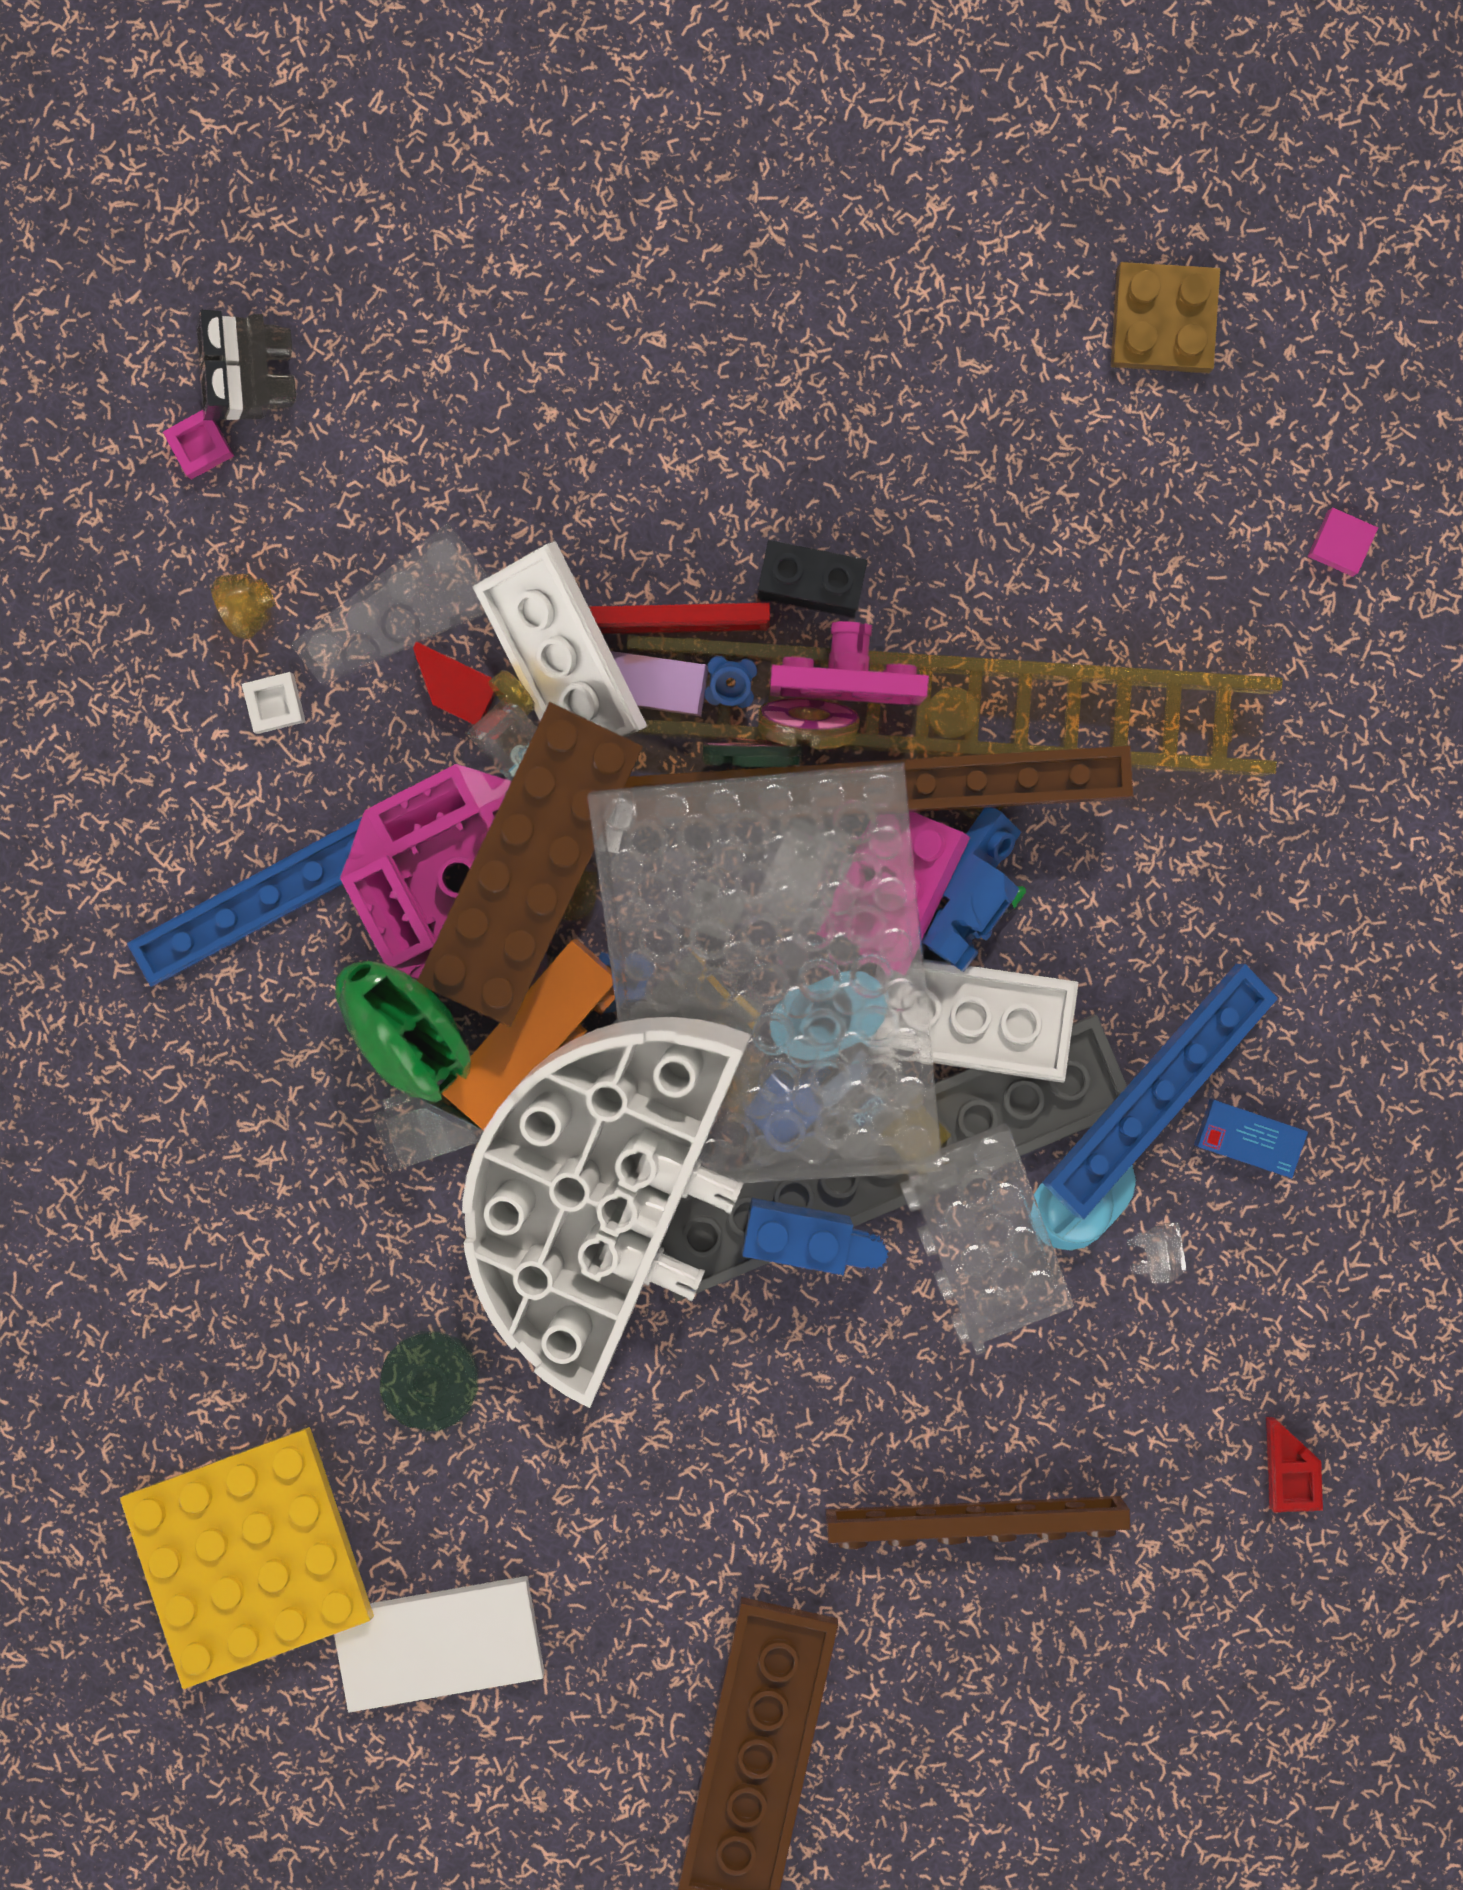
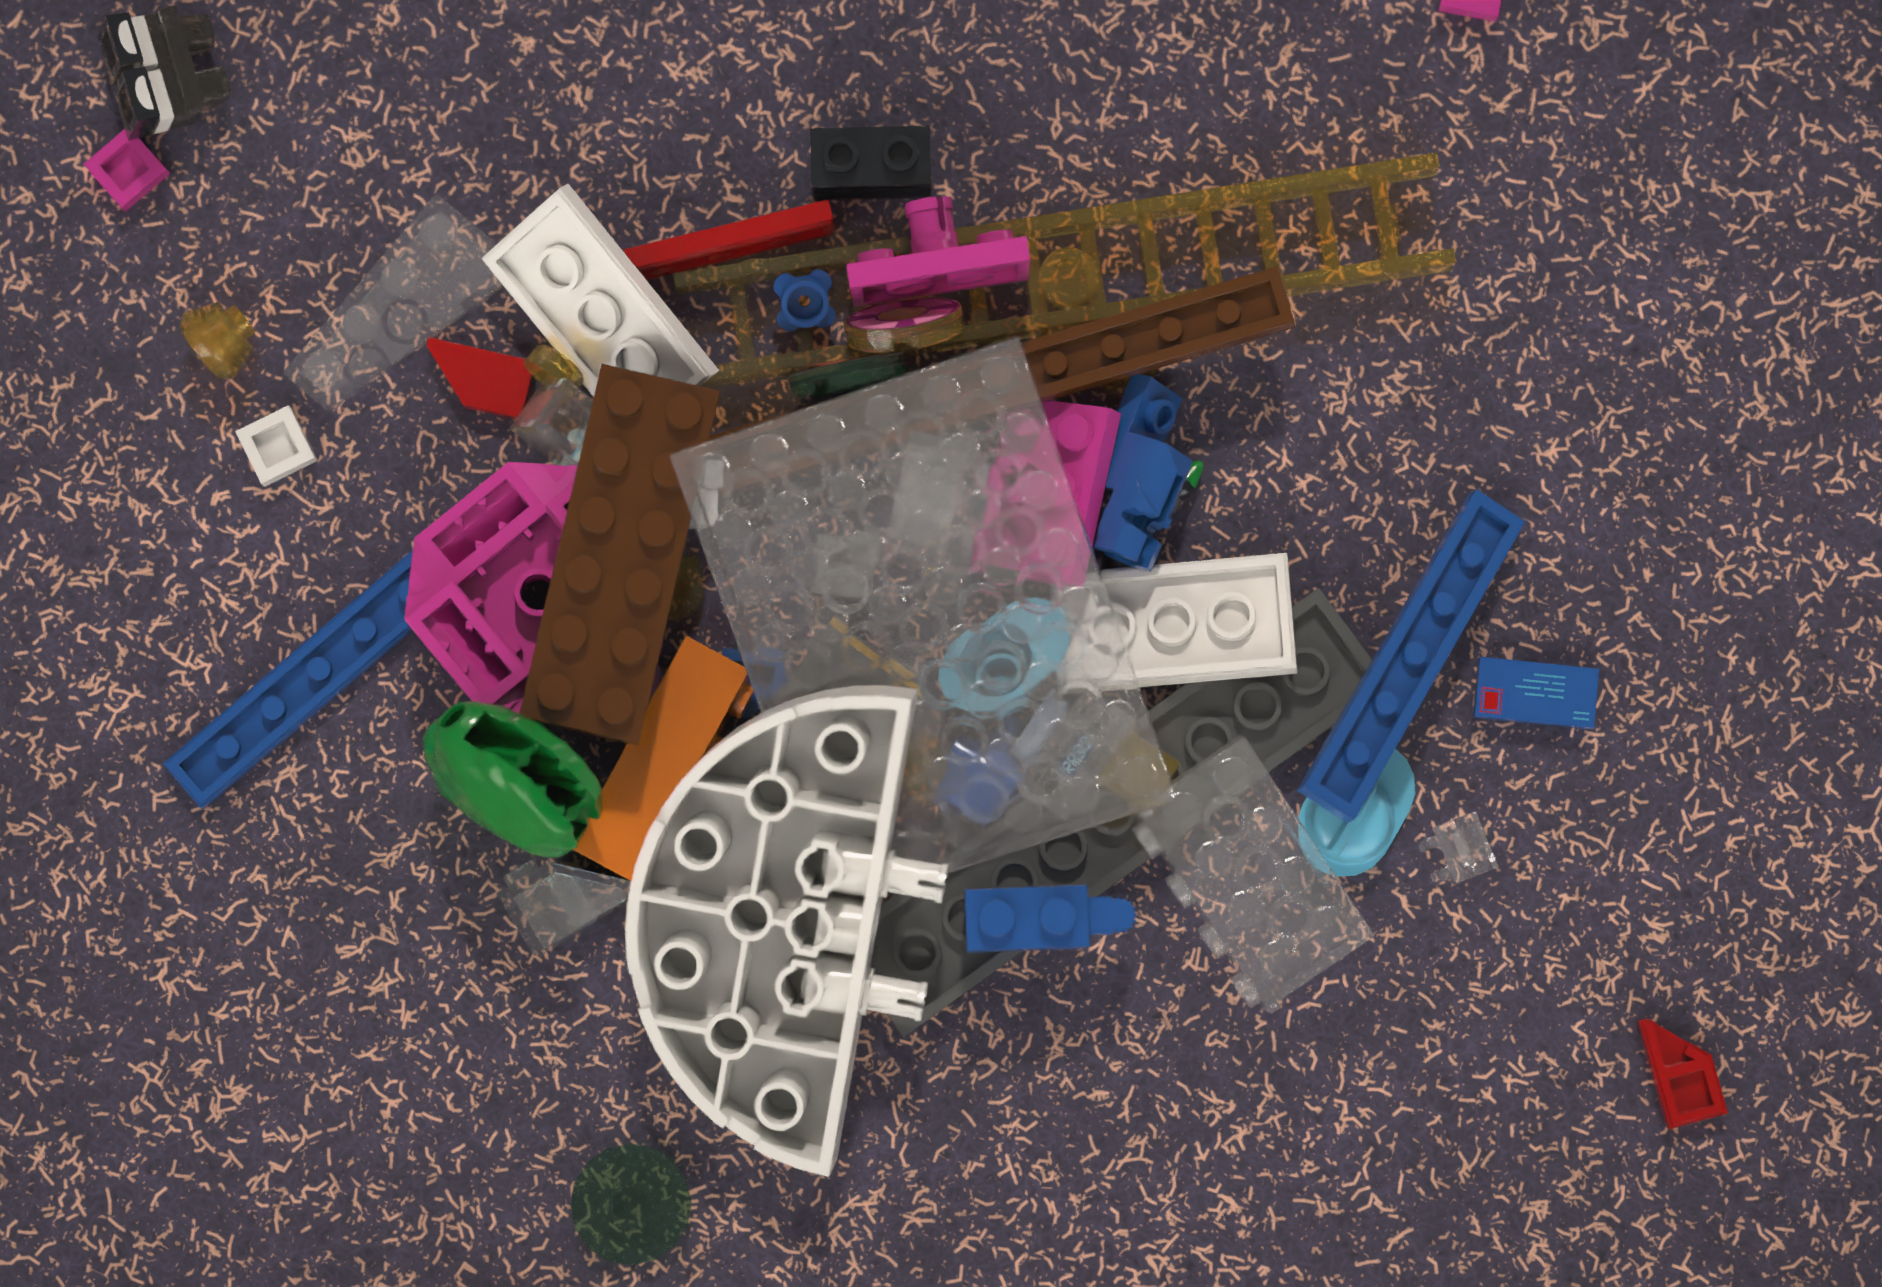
camera: 10 degrees left, 5 degrees down
lavender tile [611,651,709,717] -> none
reddish brown plate [825,1496,1131,1549] -> none

